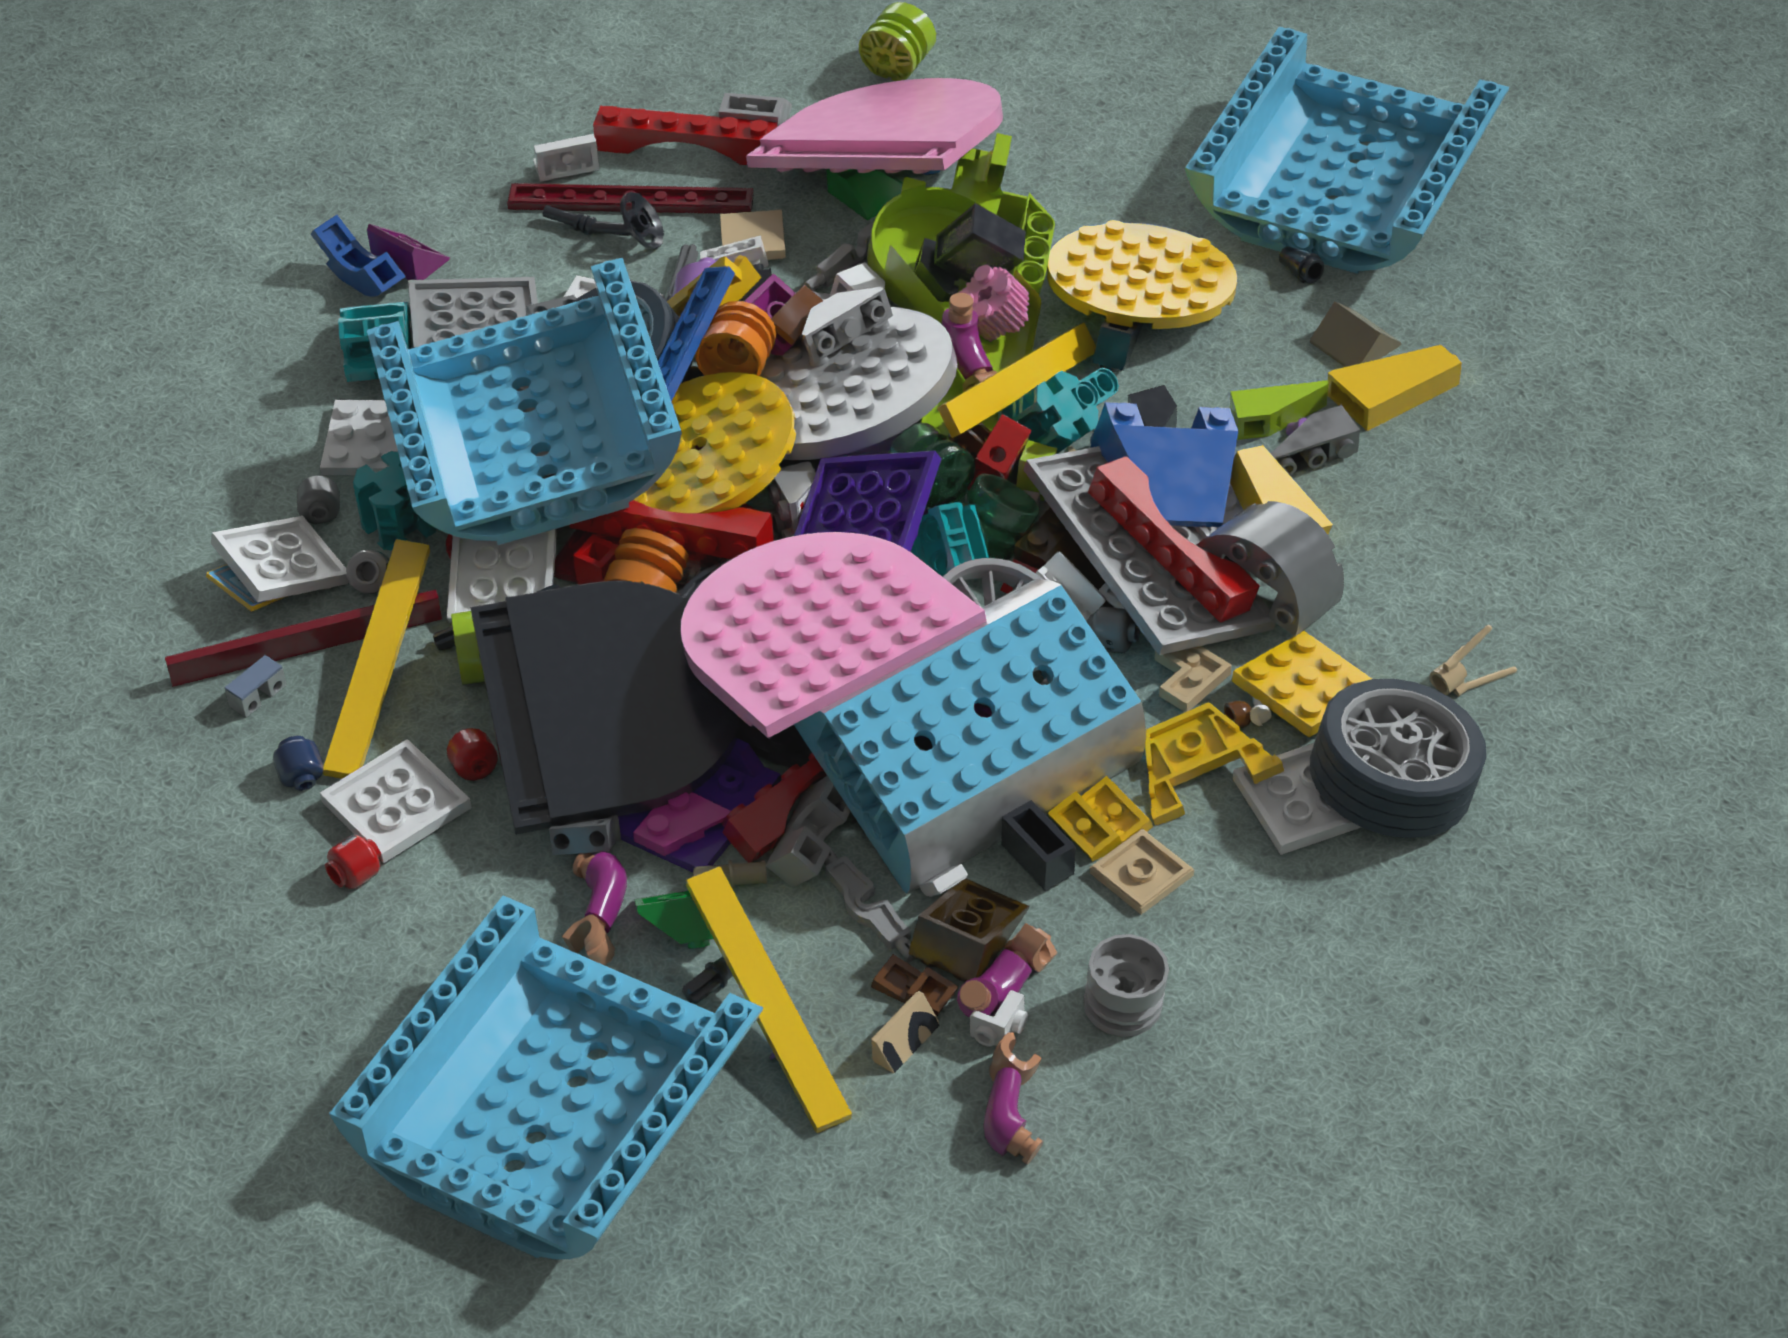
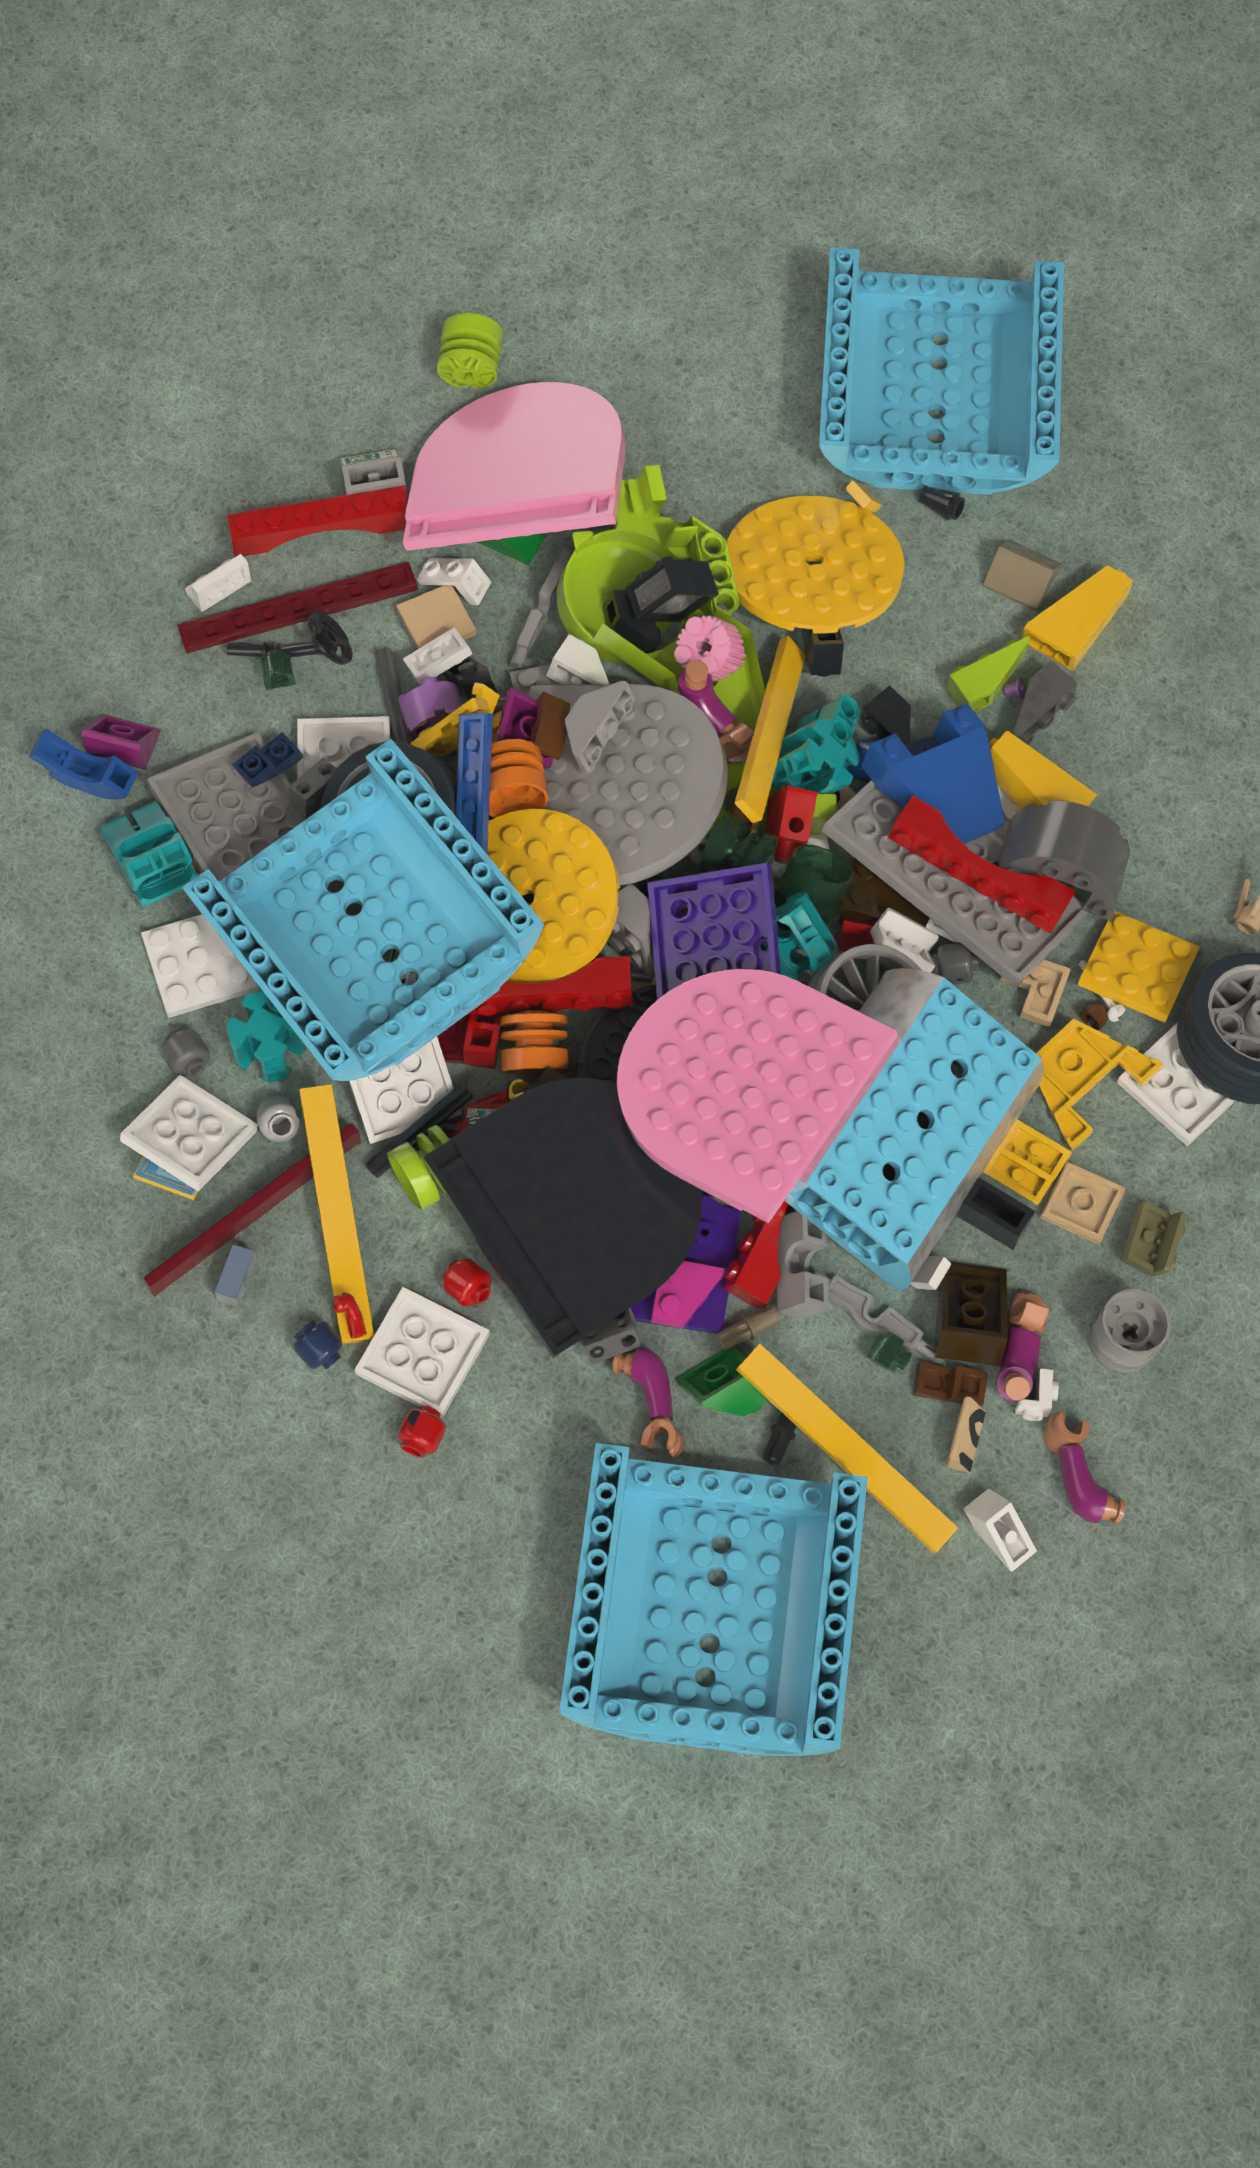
camera: 25 degrees left, 20 degrees up
none -> dark blue slope [232,732,304,788]
none -> clear green plate [260,649,296,690]
none -> red arm [332,1292,367,1339]
none -> white bracket [417,558,491,605]
none -> yellow tile [846,480,882,512]
none -> clear green plate [865,1331,913,1375]
none -> white slope [964,1488,1037,1572]
none -> olive bracket [1120,1200,1187,1277]

